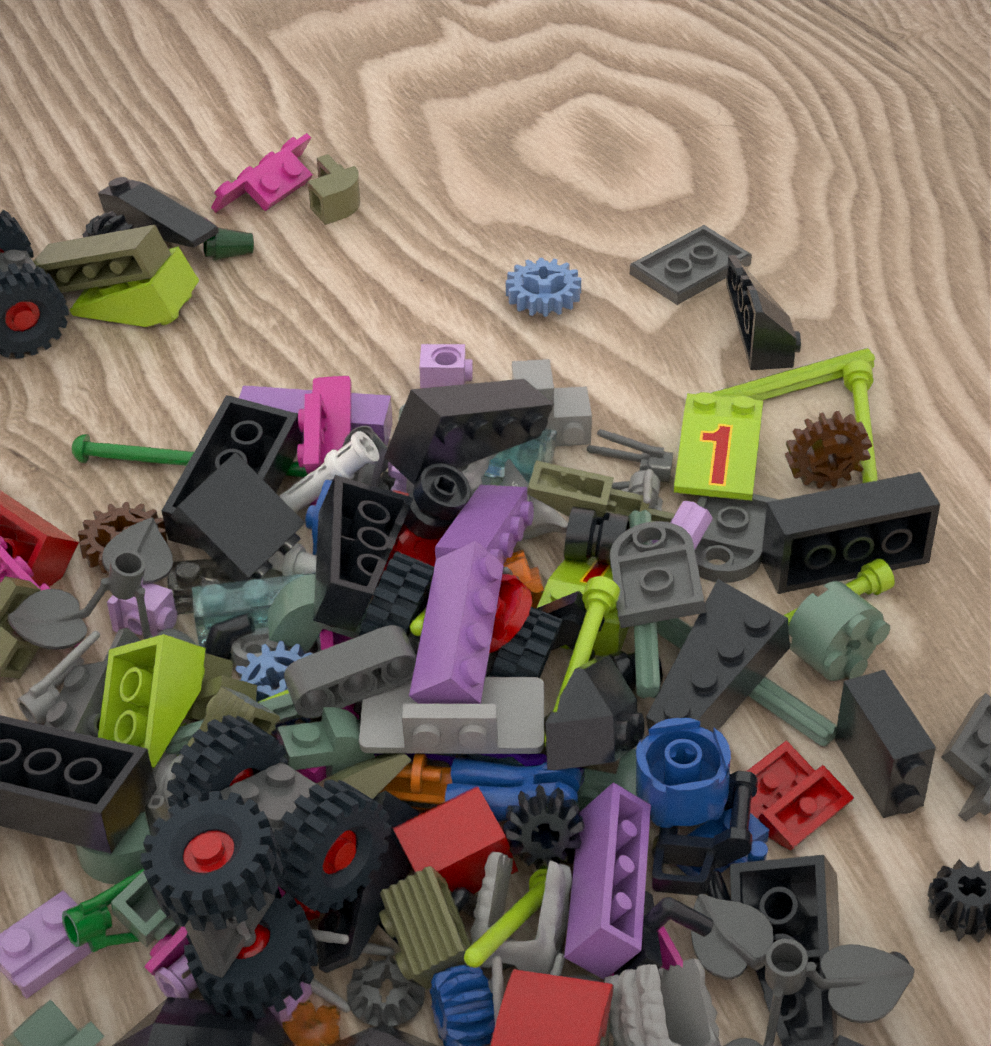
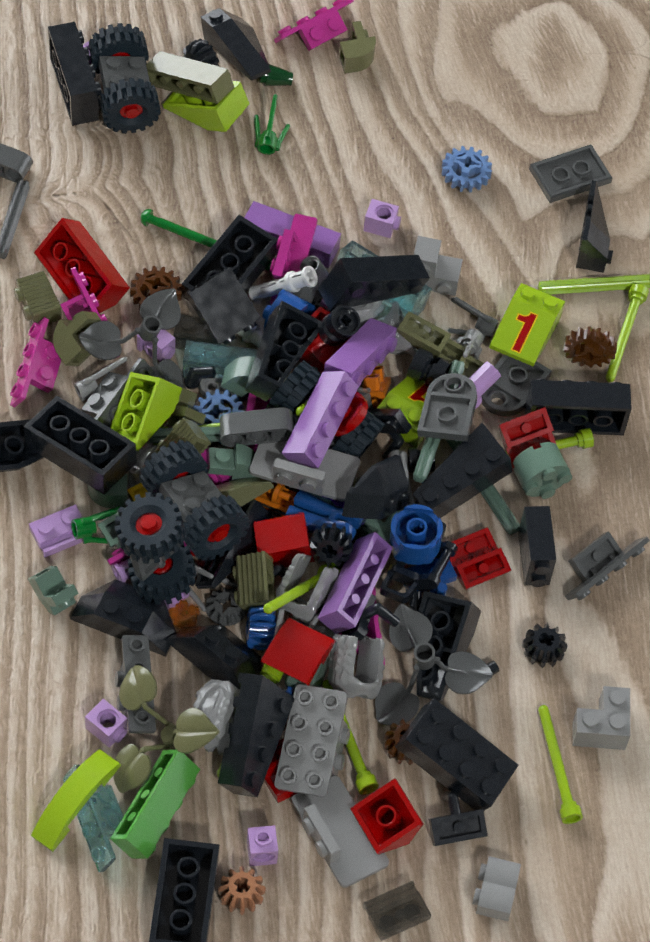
camera: 10 degrees right, 15 degrees up
lime piece [544,576,620,746] -> none
none -> green plant [254,94,290,155]
none -> red slope [498,407,556,472]

